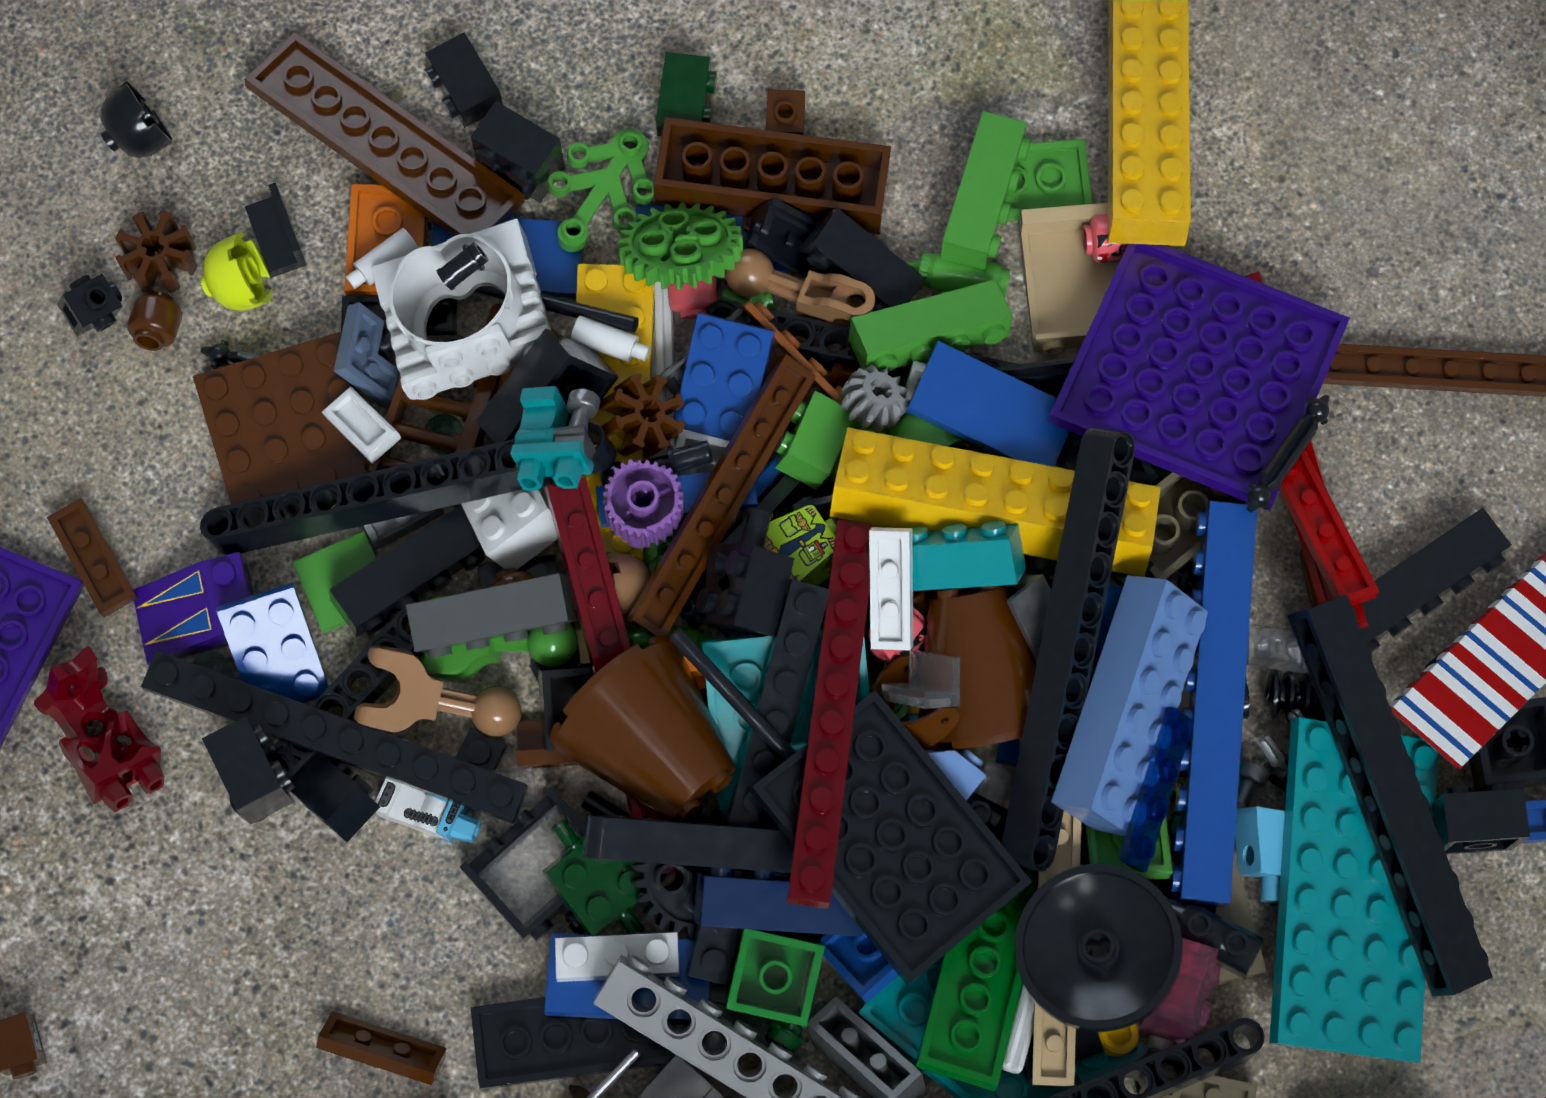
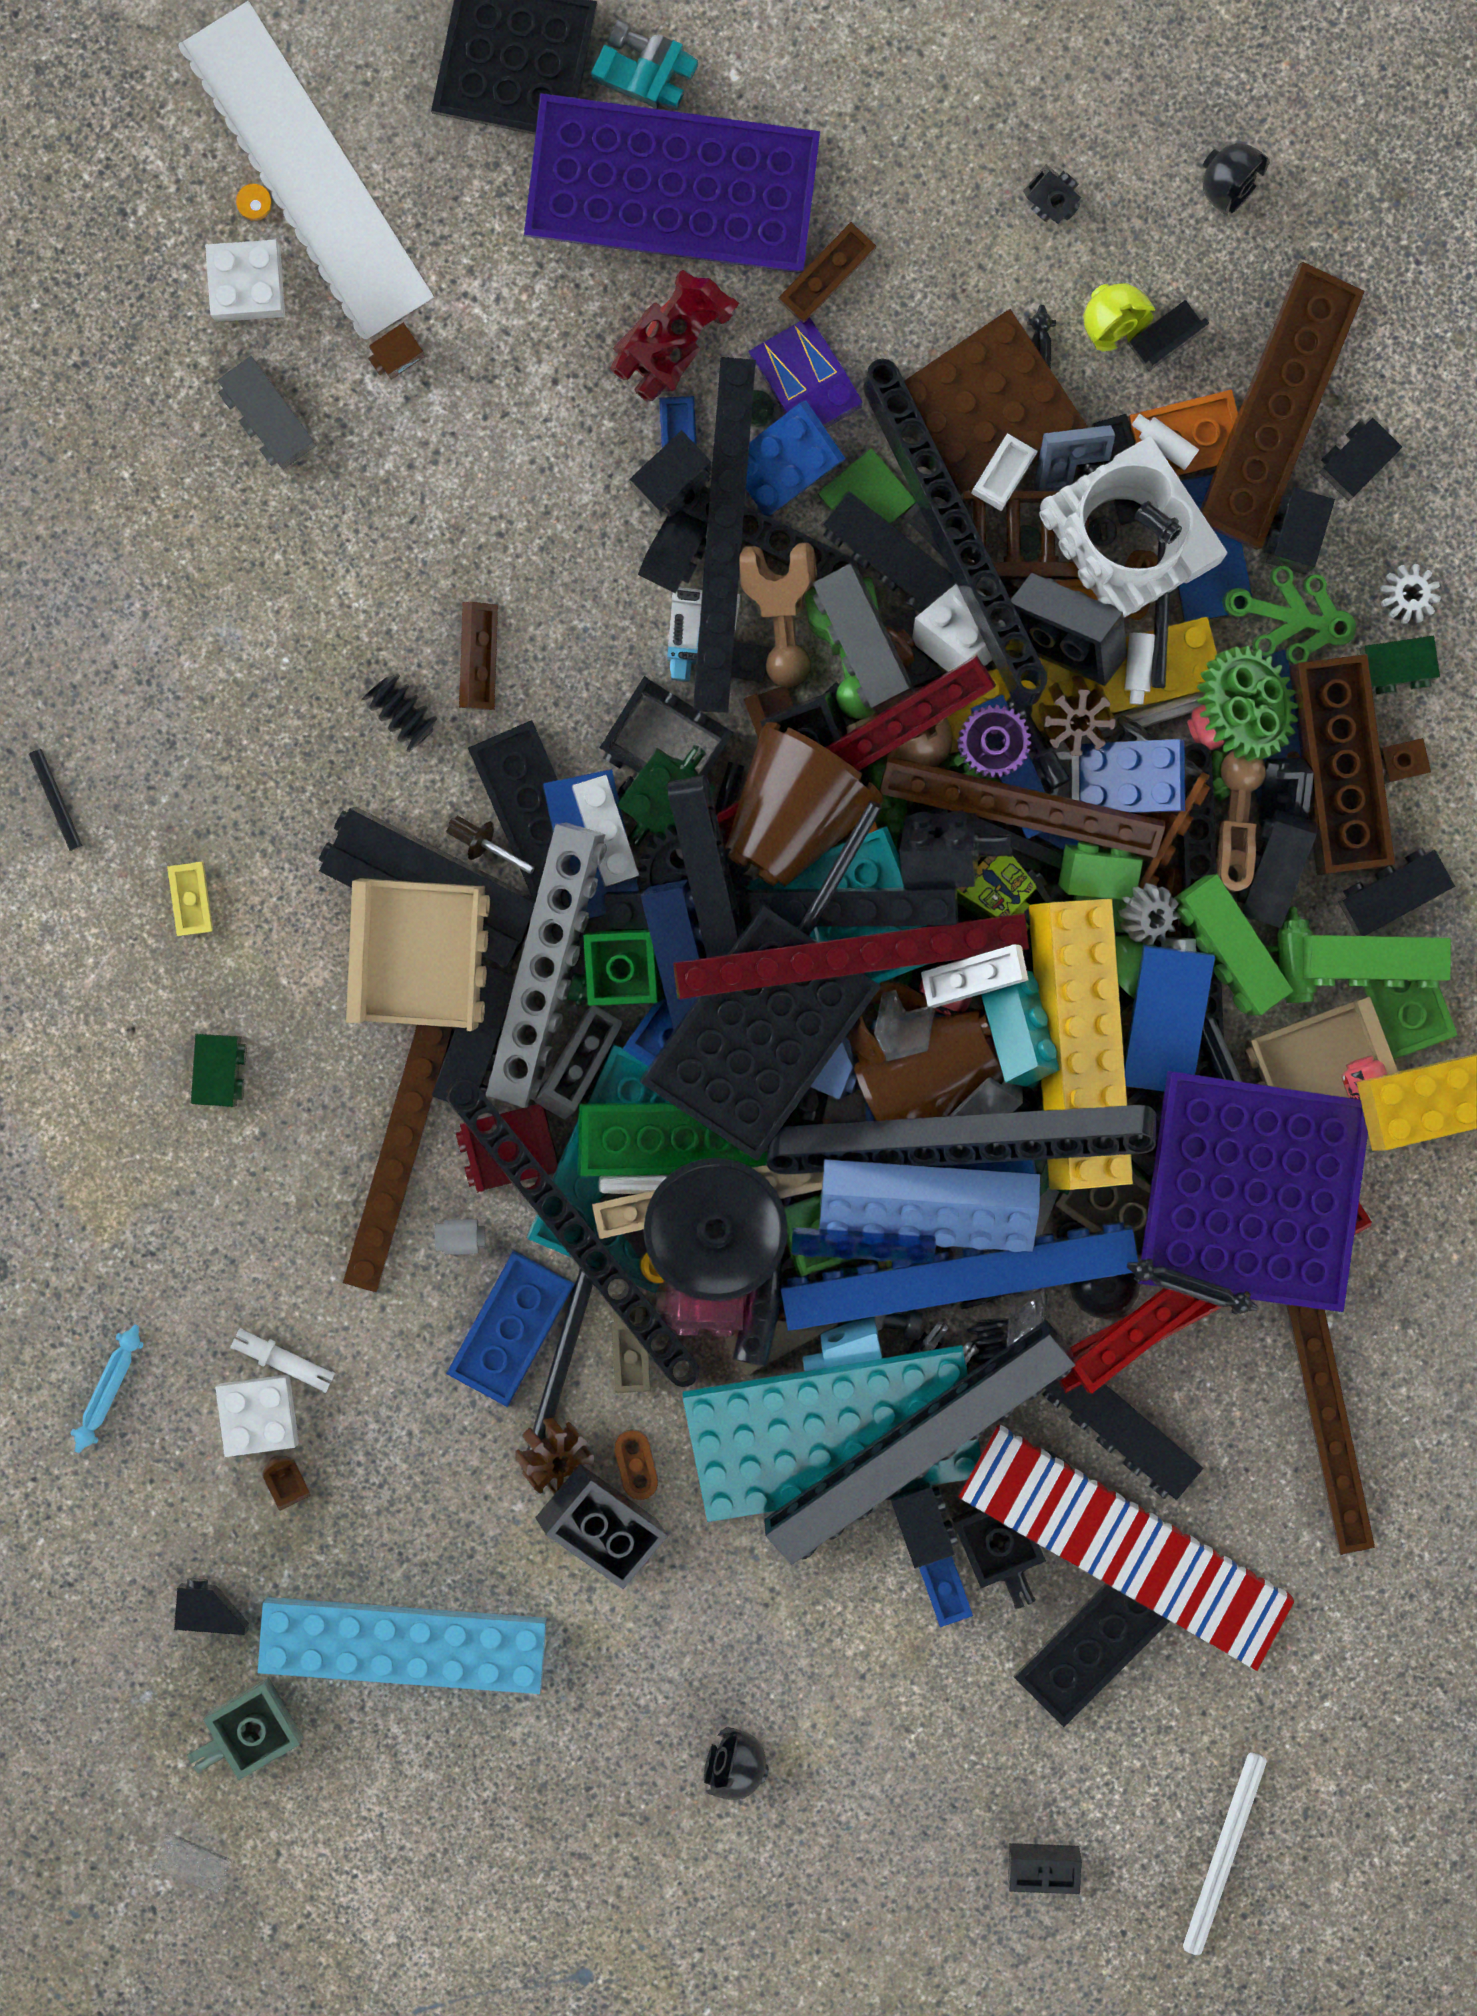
camera: 75 degrees right, 15 degrees up
reddish brown gear [116,211,197,294] -> none
reddish brown head [127,292,183,351] -> none
teal hips [510,386,600,491] -> none
none -> blue tile [659,396,697,448]
none -> black cylinder [1069,1273,1140,1319]
none -> black brick [1338,847,1456,936]
none -> white gear [1380,564,1441,624]

